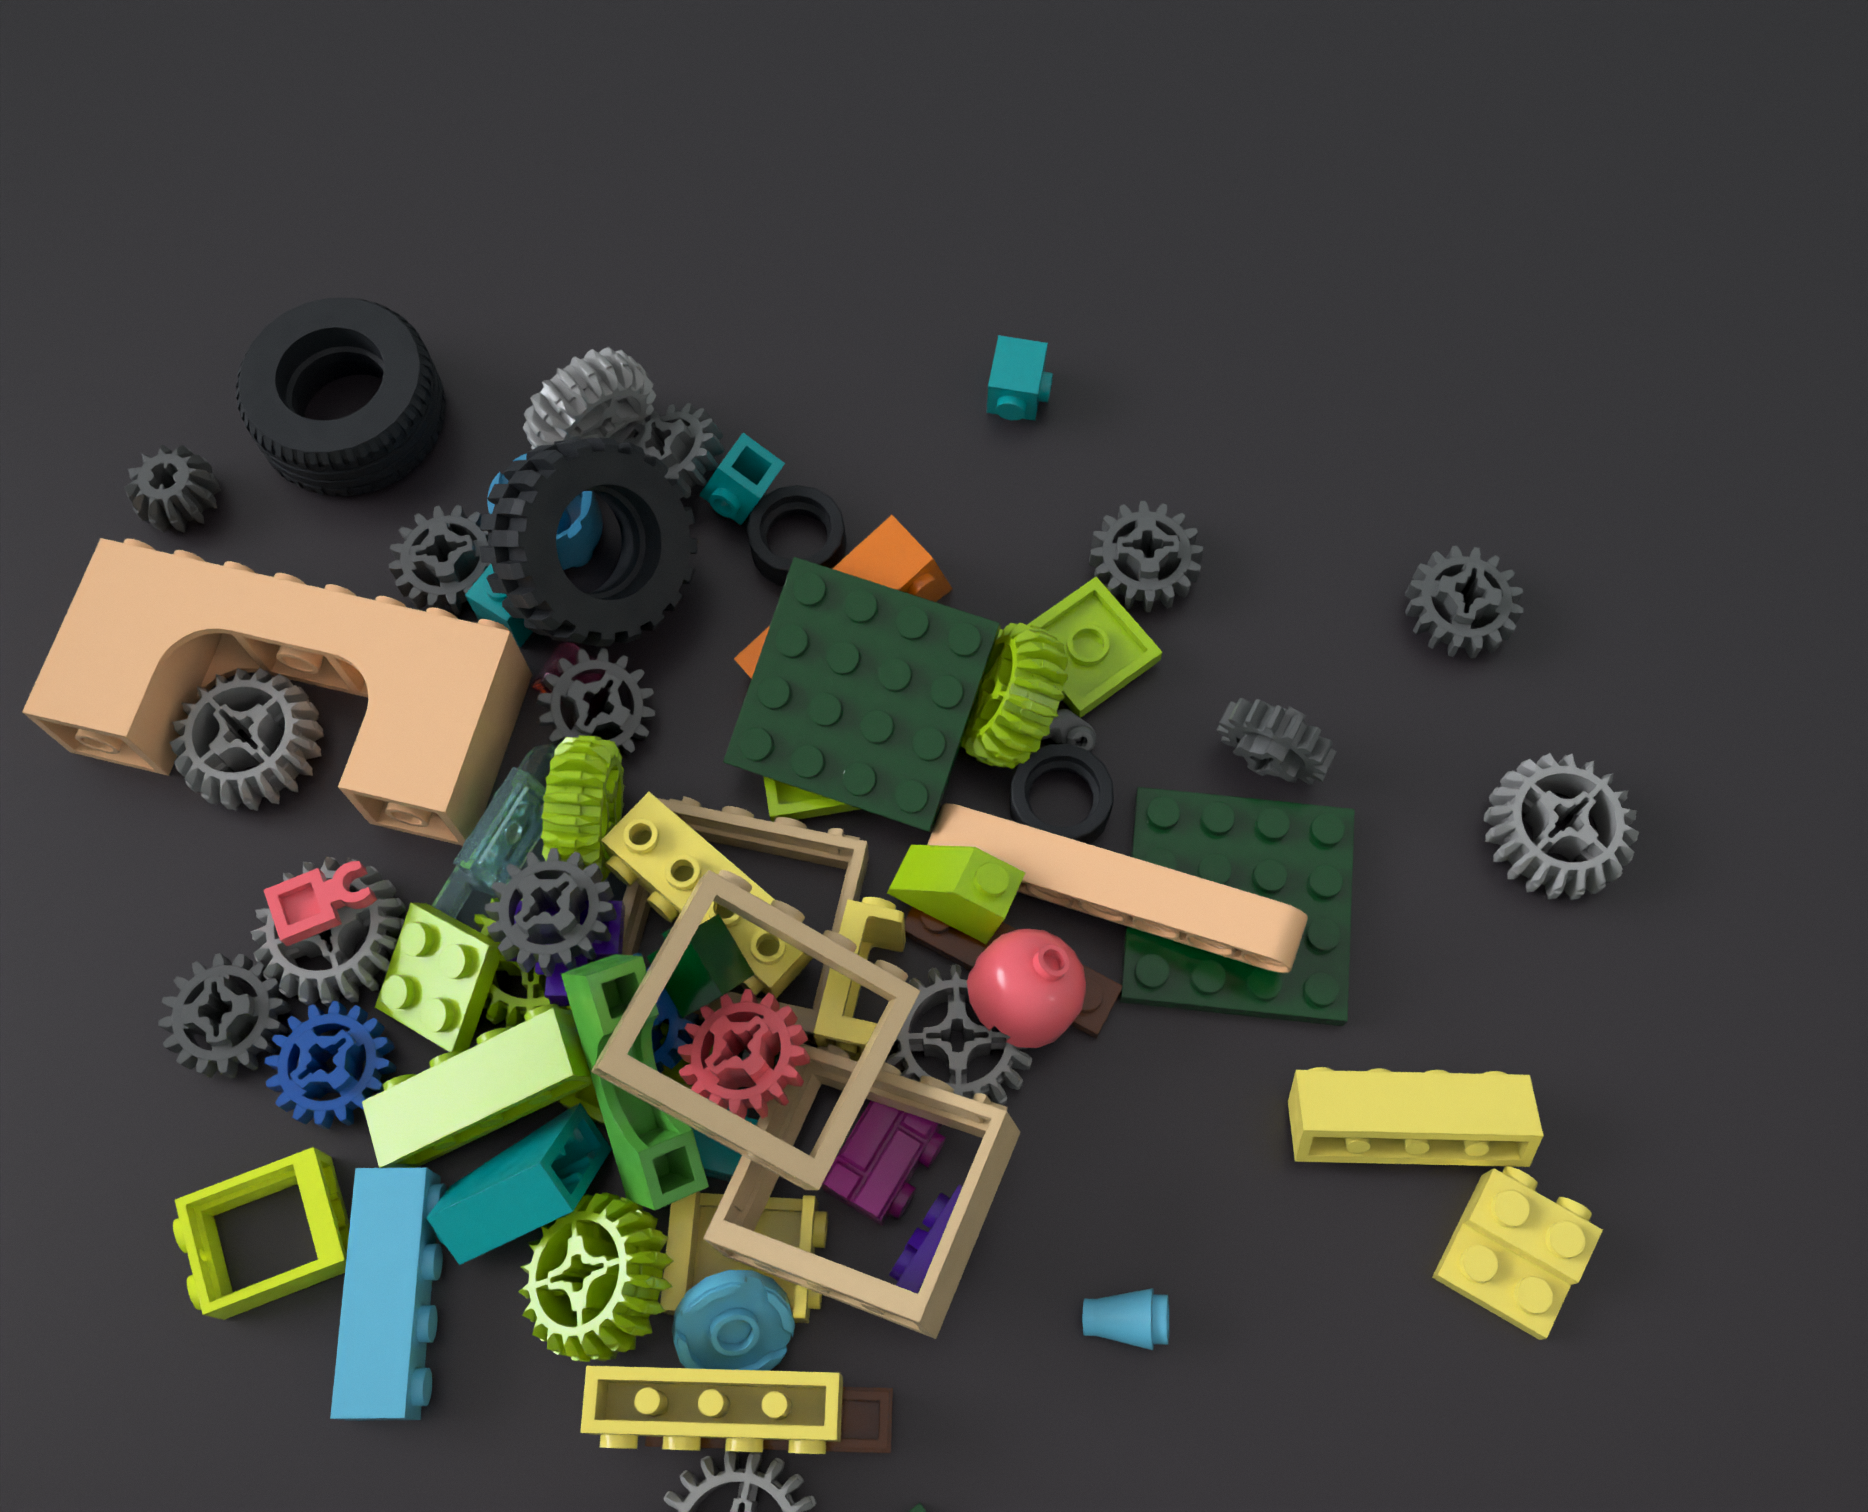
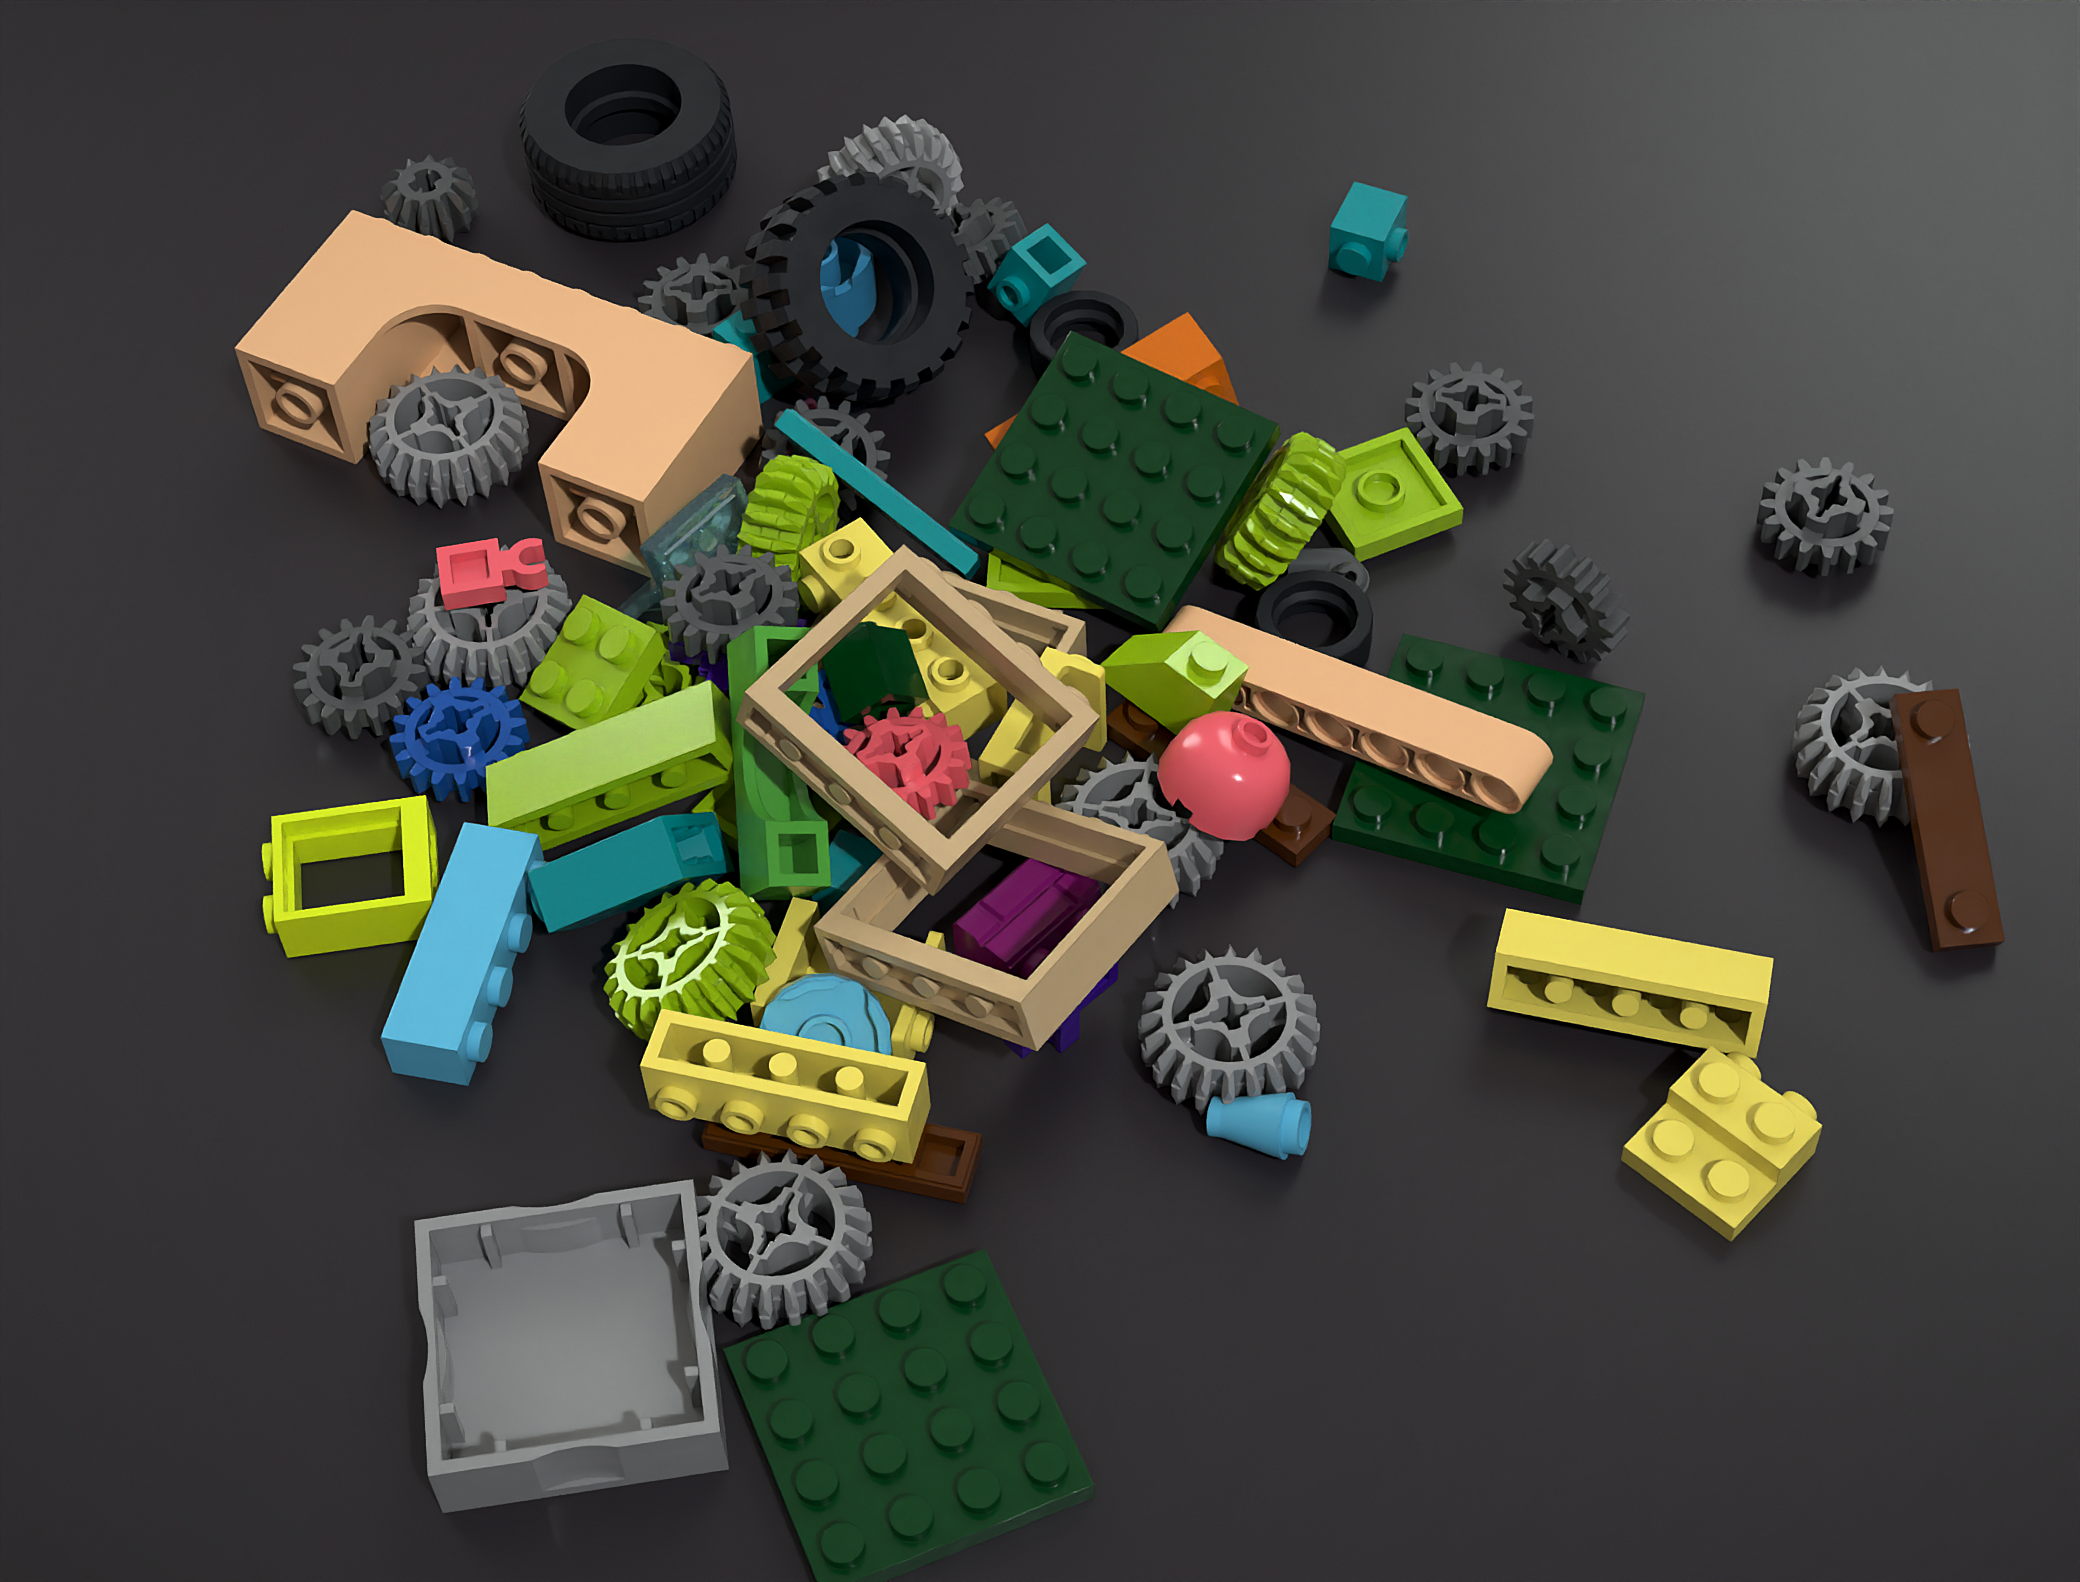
camera: 15 degrees right, 15 degrees down
none -> teal tile [774,409,981,581]
none -> light grey gear [1138,944,1320,1115]
none -> reddish brown plate [1889,688,2005,953]

